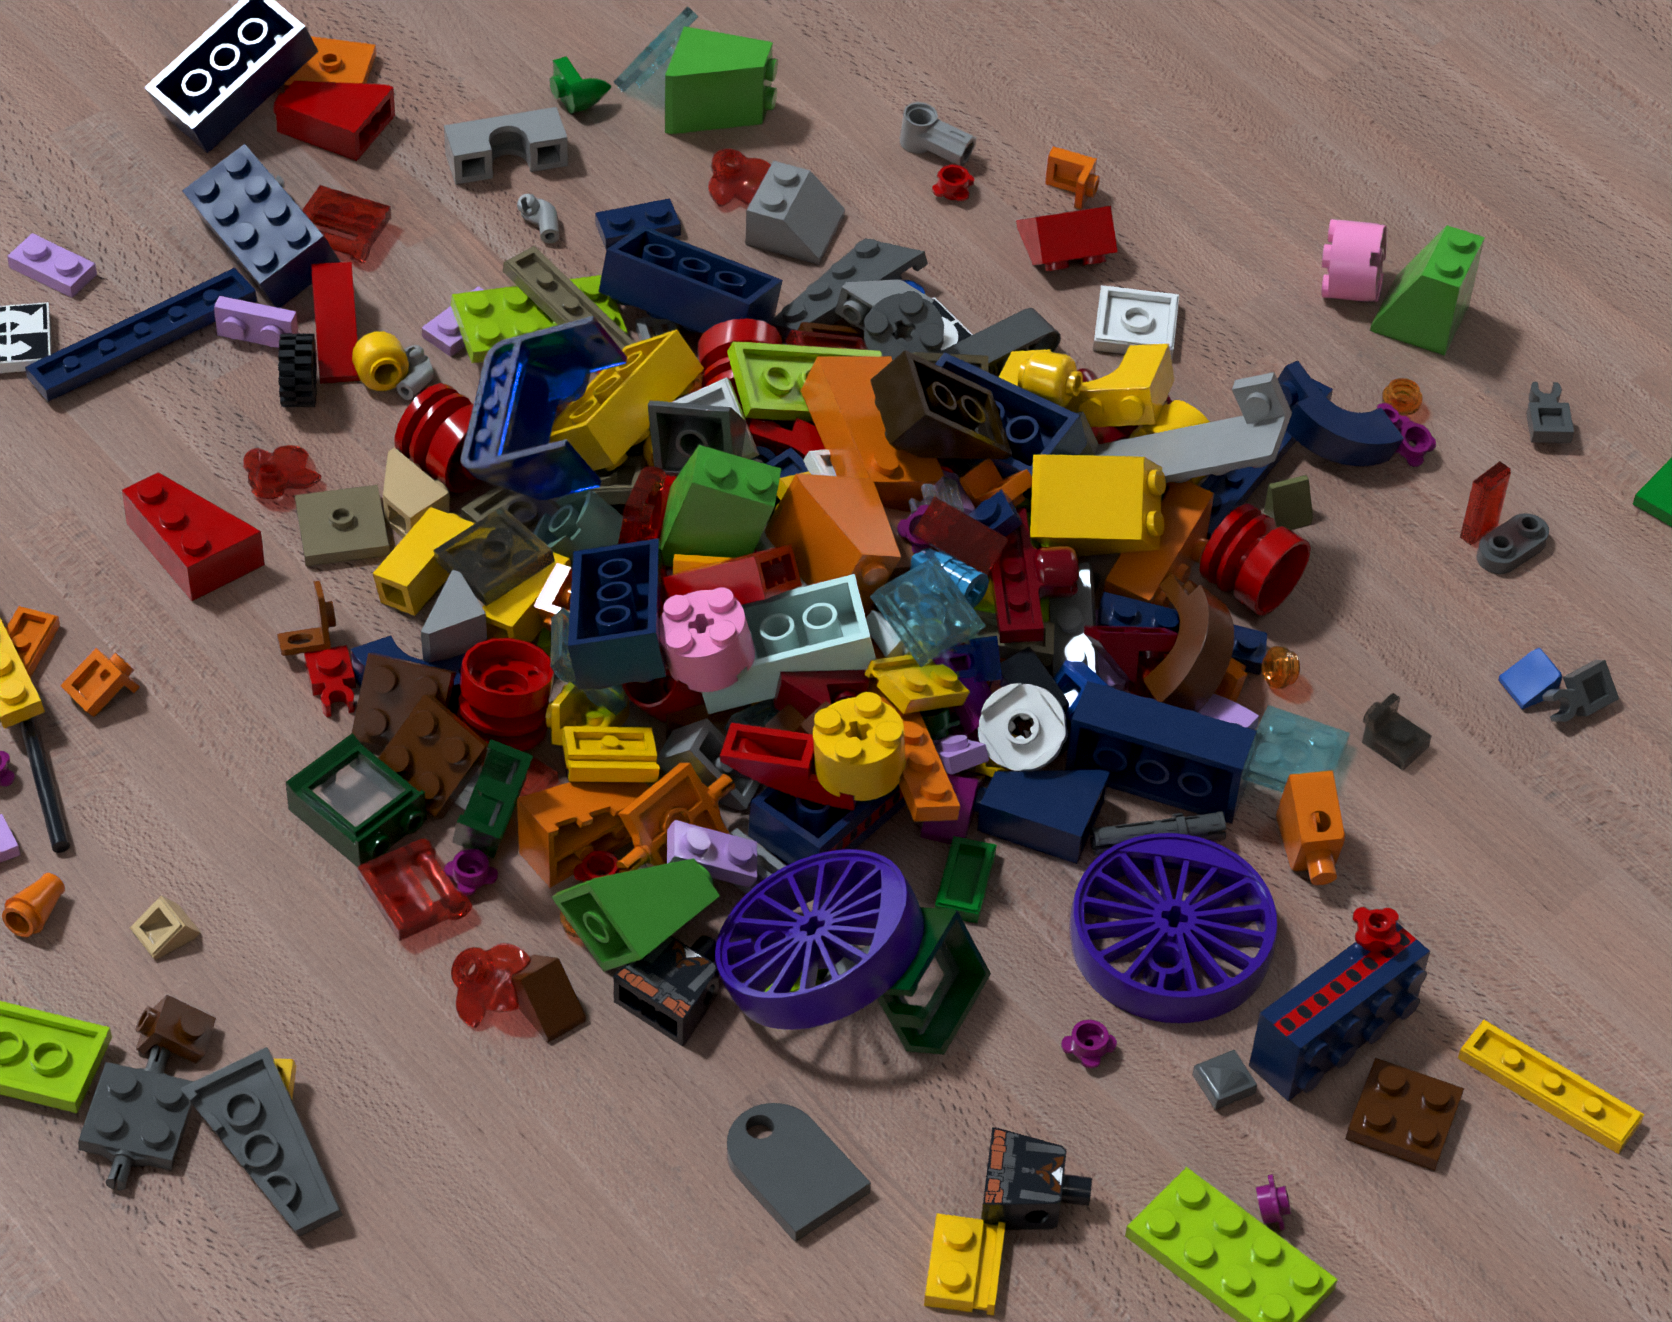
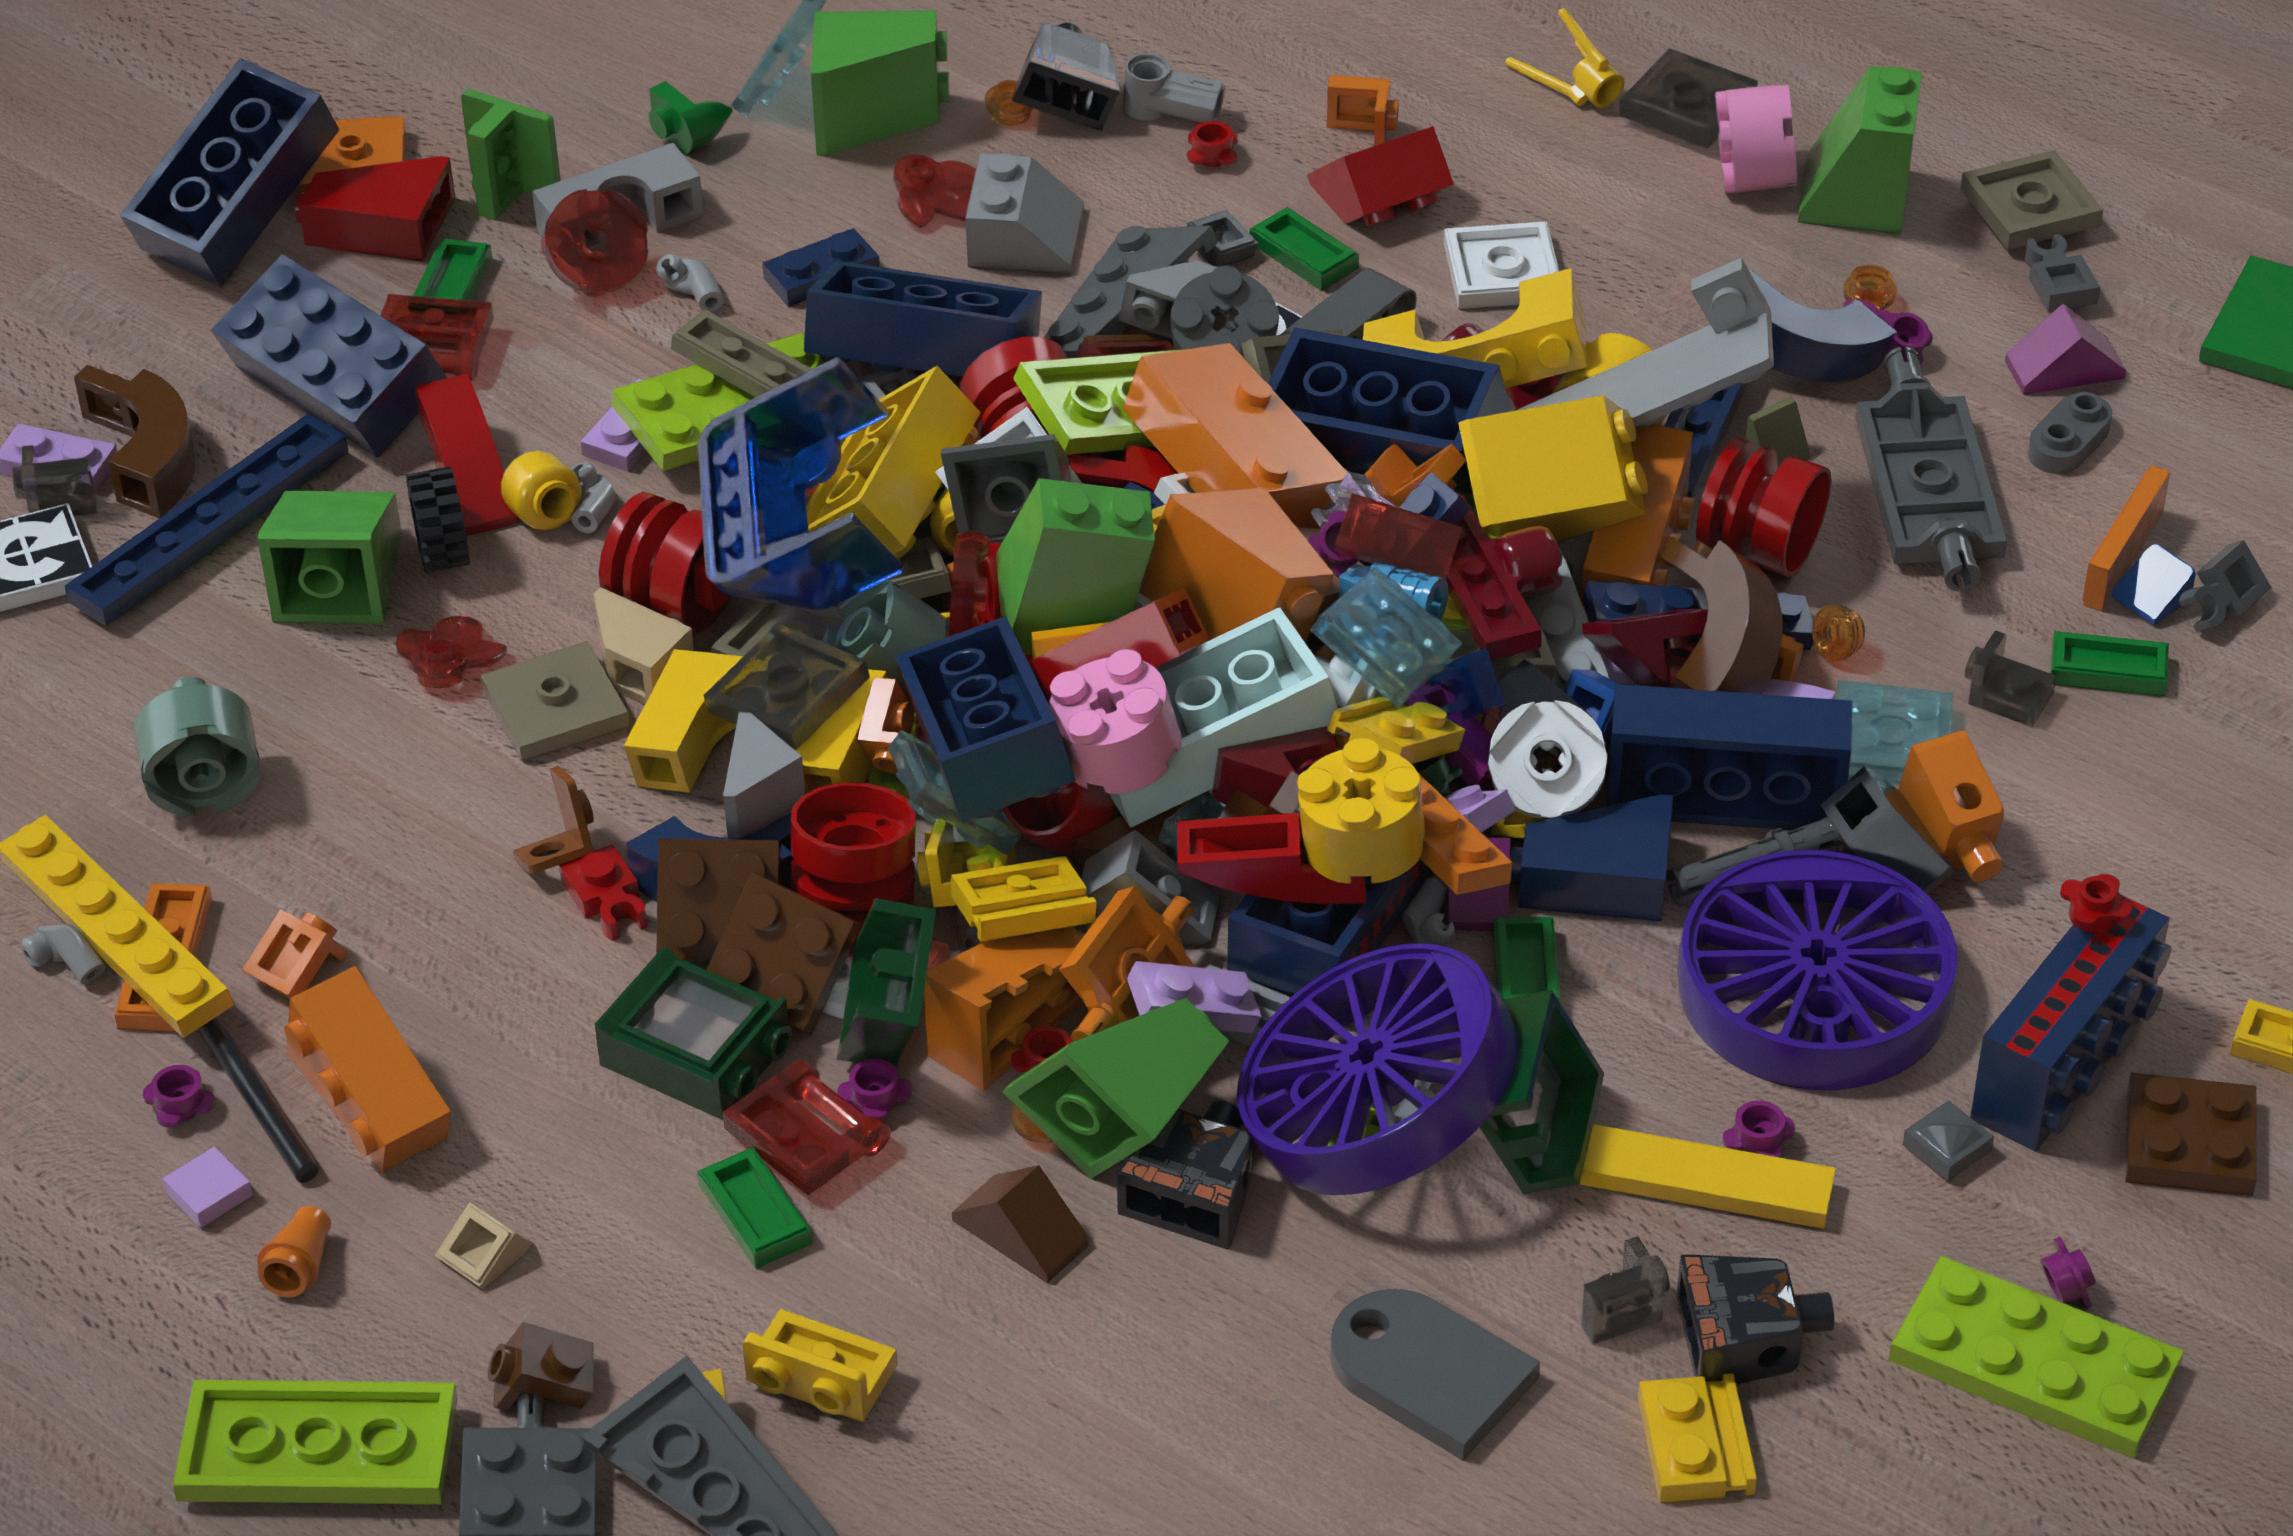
camera: 10 degrees left, 5 degrees down
red wedge [122,472,265,601] -> none
lavender plate [214,296,298,348] -> none
clear red plate [451,943,532,1028] -> none
dark brown slope [870,350,1012,459] -> none
yellow head [1018,350,1083,407] -> none
clear red tile [1460,461,1511,545] -> none
none -> clear smoke bracket [12,445,97,516]
none -> reddish brown arch [74,365,196,519]
none -> sand green brick [133,677,260,816]
none -> bright green slope [257,491,402,623]
none -> orange wedge [284,966,451,1172]
none -> green tile [409,238,493,324]
none -> bright green bracket [461,89,561,220]
none -> clear red plate [541,189,649,297]
none -> green tile [697,1147,812,1269]
none -> yellow bracket [742,1309,898,1422]
none -> clear orange plate [985,80,1034,126]
none -> black torso [1012,23,1120,131]
none -> dark grey tile [1186,210,1258,267]
none -> green tile [1249,207,1359,291]
none -> light grey arm [1402,878,1455,947]
none -> yellow plant [1505,8,1625,108]
none -> yellow tile [1580,1124,1836,1229]
none -> clear smoke bracket [1581,1236,1670,1344]
none -> clear smoke plate [1619,48,1758,149]
none -> black slope [1821,766,1956,895]
none -> dark grey plate [1855,347,2007,591]
none -> dark tan plate [1960,150,2103,250]
none -> slope [2005,304,2126,395]
none -> green tile [2050,631,2169,696]
none -> orange tile [2082,465,2171,612]

